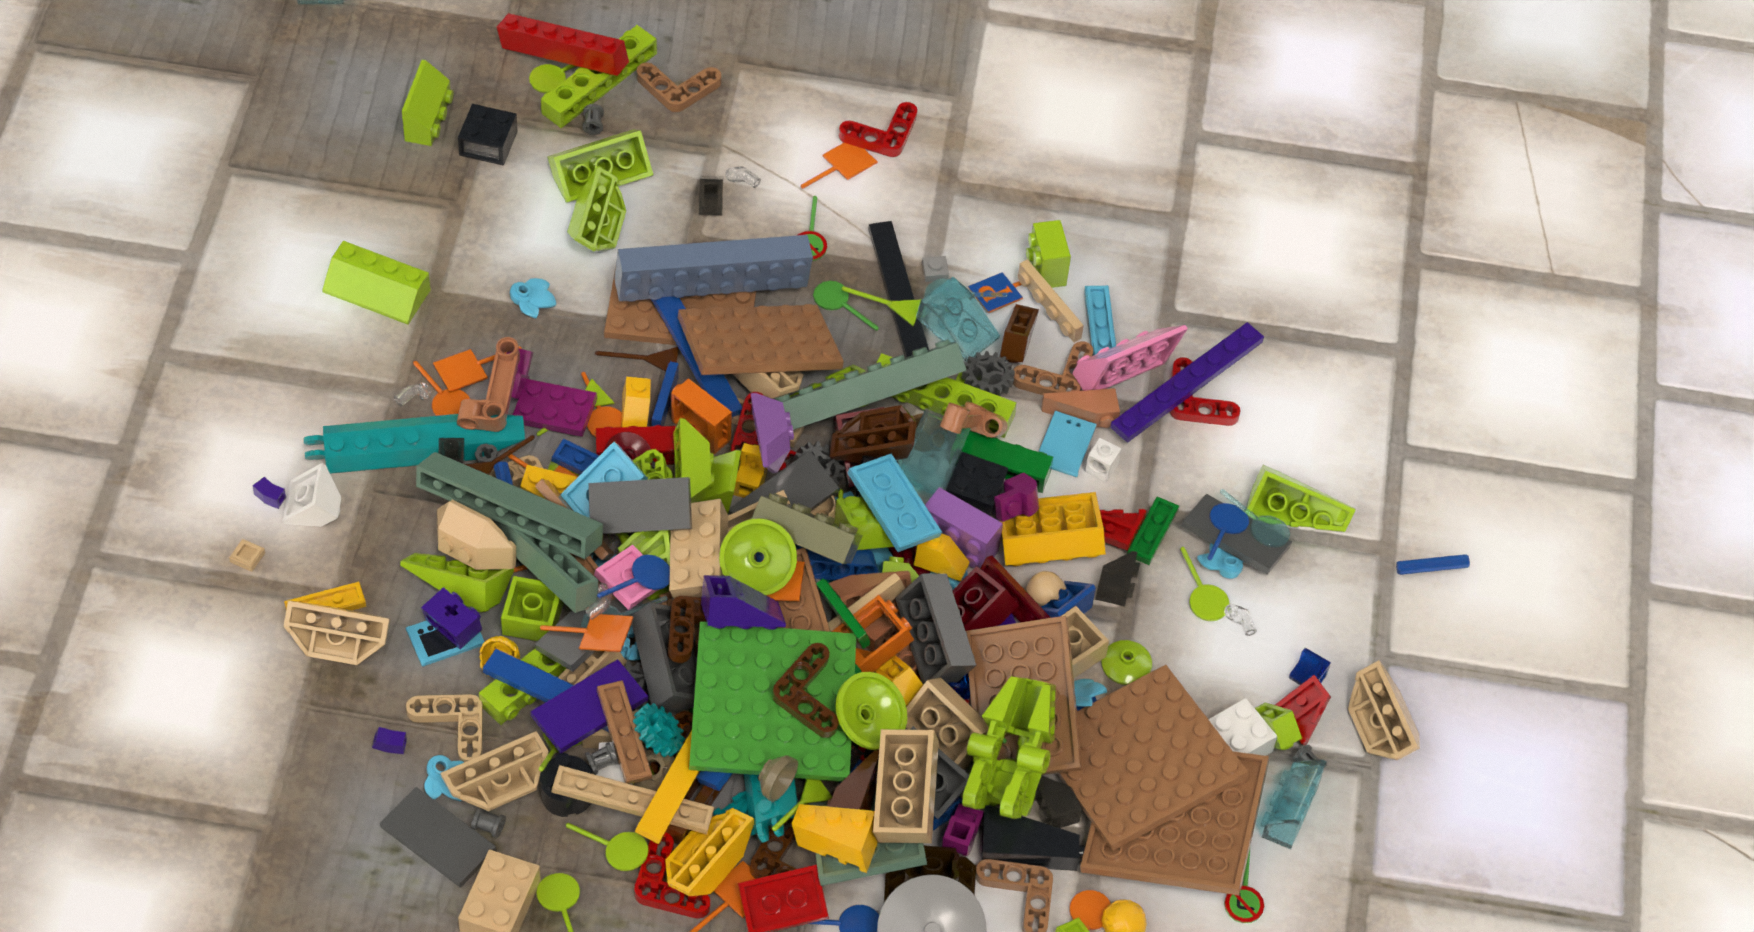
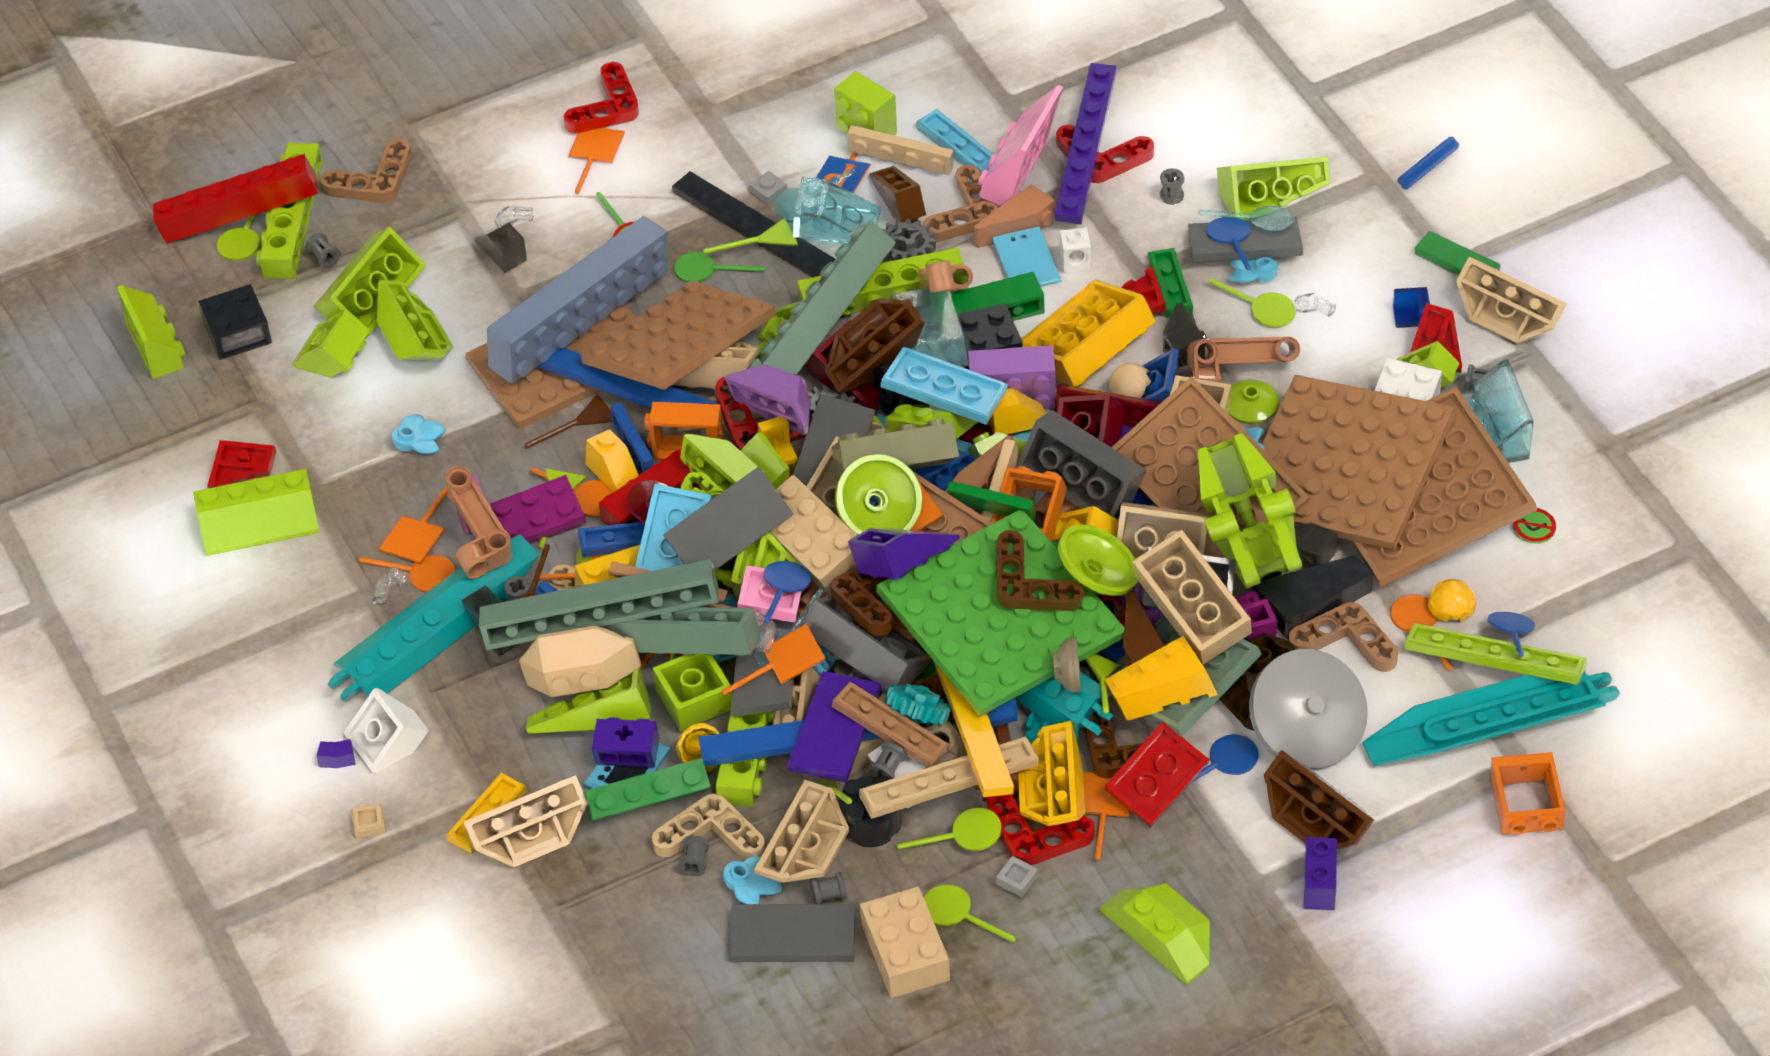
camera: 30 degrees left, 5 degrees down
dark purple piece [372,727,407,754] -> none
magenta brick [995,473,1039,522] -> none
none -> red wing [207,440,276,489]
none -> lime slope [292,309,370,377]
none -> green brick [584,758,710,823]
none -> dark grey bush [678,835,709,876]
none -> light grey plate [996,856,1038,898]
none -> dark grey bush [1160,168,1185,205]
none -> nougat piece [1187,336,1300,383]
none -> green tile [1415,231,1501,275]

